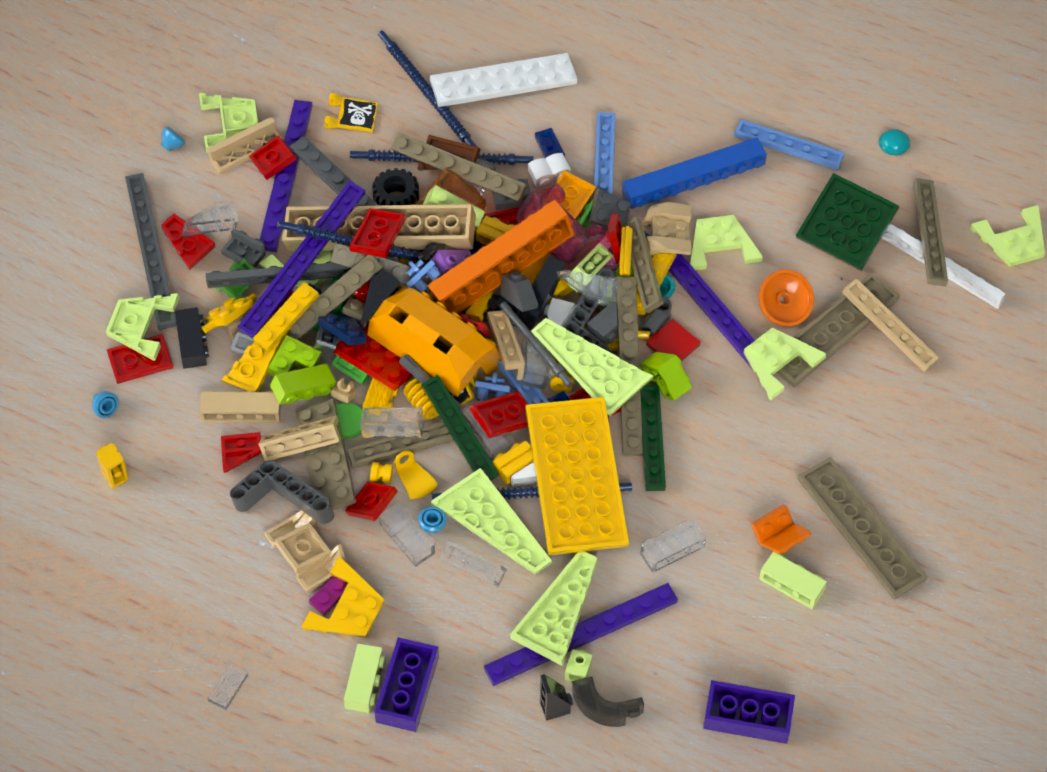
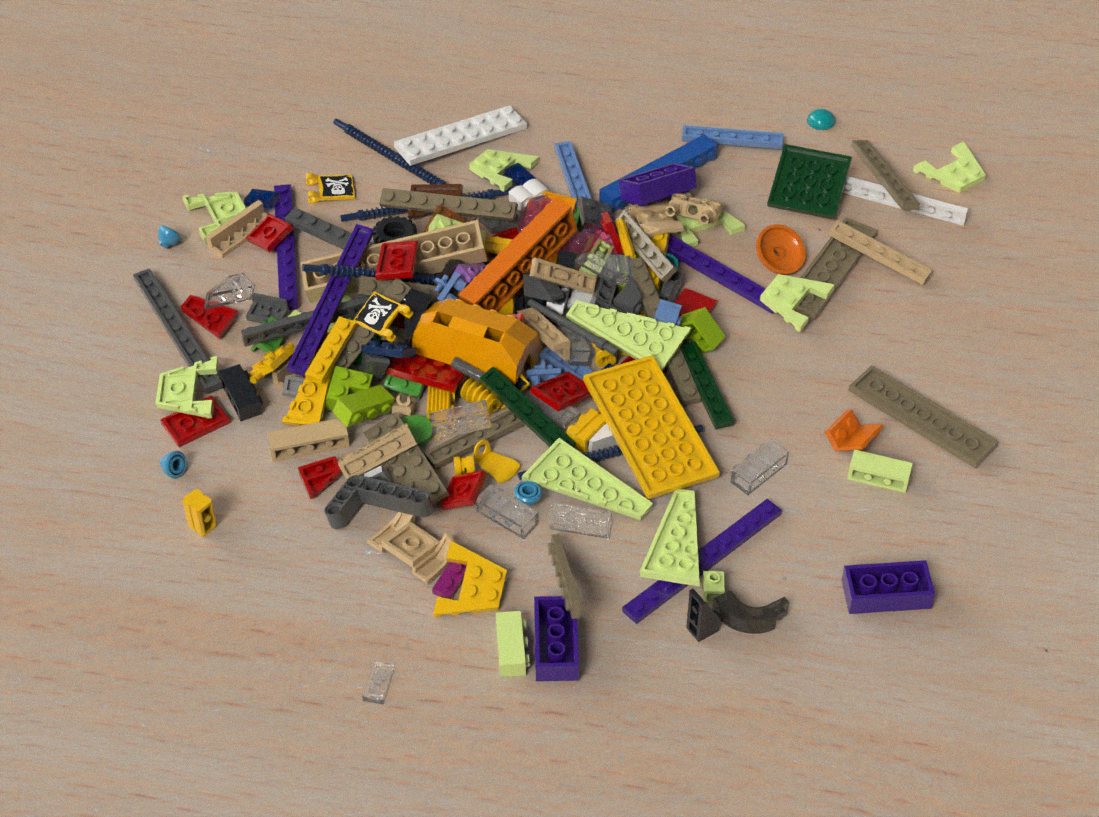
camera: 15 degrees left, 10 degrees down
none -> clear blue plate [243,189,281,209]
none -> flag [353,292,413,342]
none -> light grey plate [364,466,392,482]
none -> yellowish green wing [469,149,539,192]
none -> tan plate [529,258,597,294]
none -> dark tan plate [548,534,580,619]
none -> dark purple brick [618,163,697,206]
none -> medium blue brick [654,299,682,326]
none -> tan piece [665,193,724,225]

